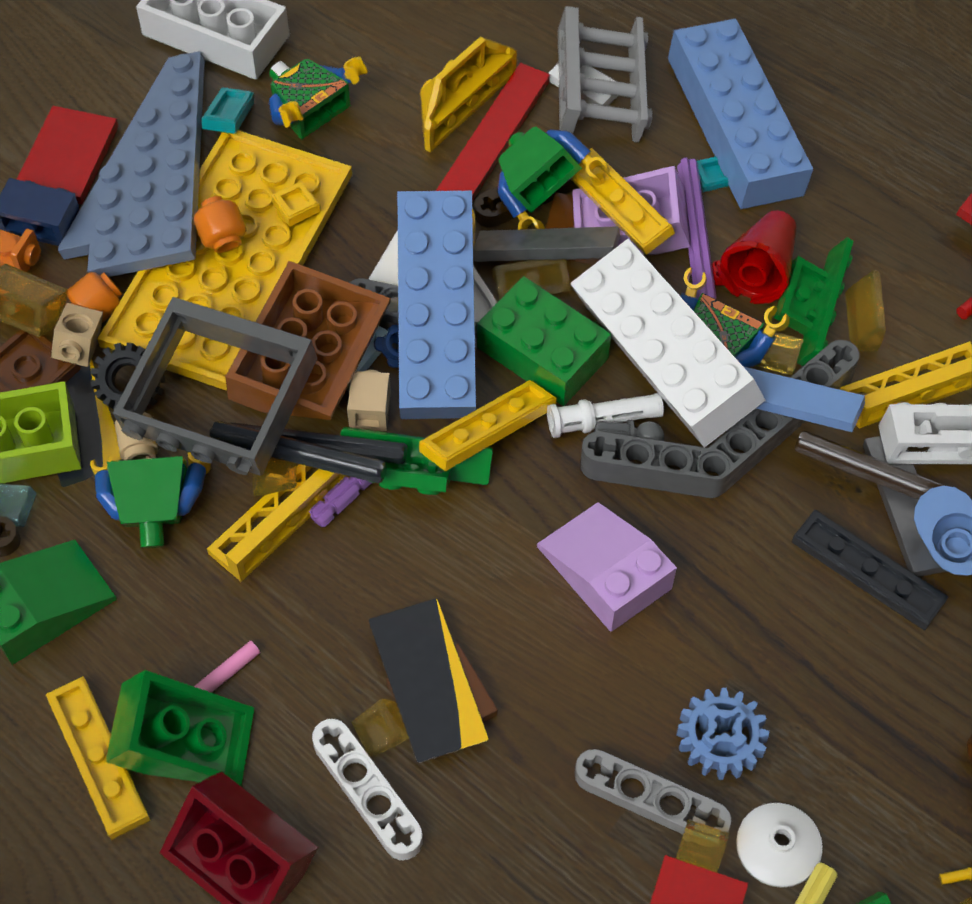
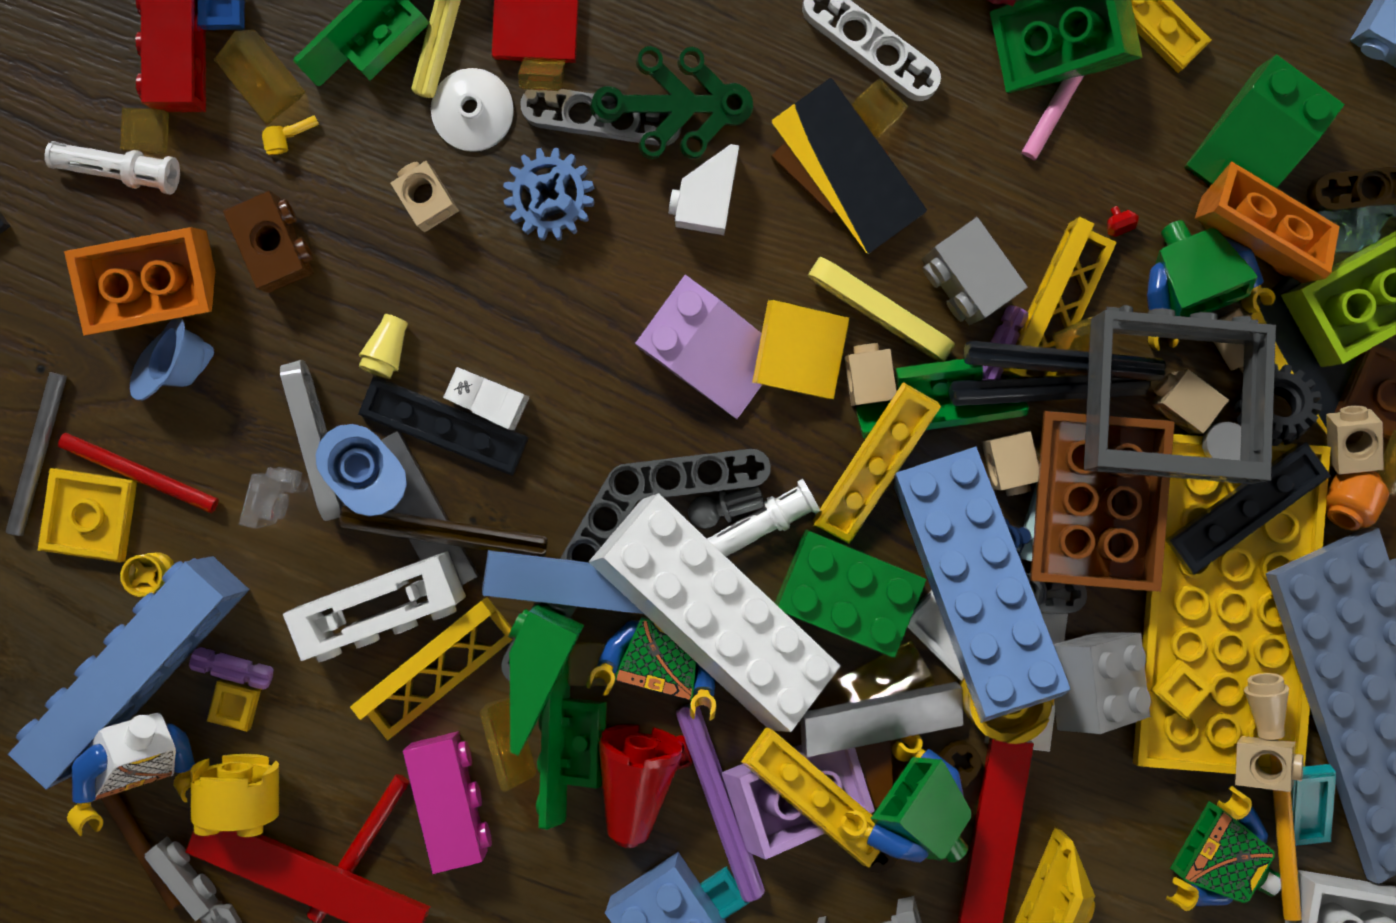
camera: 165 degrees right, 30 degrees up
orange head [193,196,246,253] -> none
none -> light yellow cone [359,314,408,379]
none -> tan brick [391,161,459,233]
none -> dark pink brick [403,731,492,874]
none -> white leg [443,367,529,431]
none -> green slope [508,603,584,756]
none -> dark green plant [590,46,753,159]
none -> white slope [668,144,739,235]
none -> yellow tile [752,300,849,399]
none -> light yellow beam [808,257,955,362]
none -> tan brick [844,343,897,406]
none -> light grey brick [922,217,1028,325]
none -> light grey brick [1053,632,1151,734]
none -> red rock [1107,206,1139,237]
none -> tan brick [1150,369,1229,434]
none -> black tile [1165,442,1331,575]
none -> orange slope [1195,161,1340,283]
none -> light grey tile [1202,422,1241,460]
none -> tan brick [1235,736,1303,792]
none -> tan cone [1244,673,1289,740]
none -> light orange bar [1270,754,1302,921]

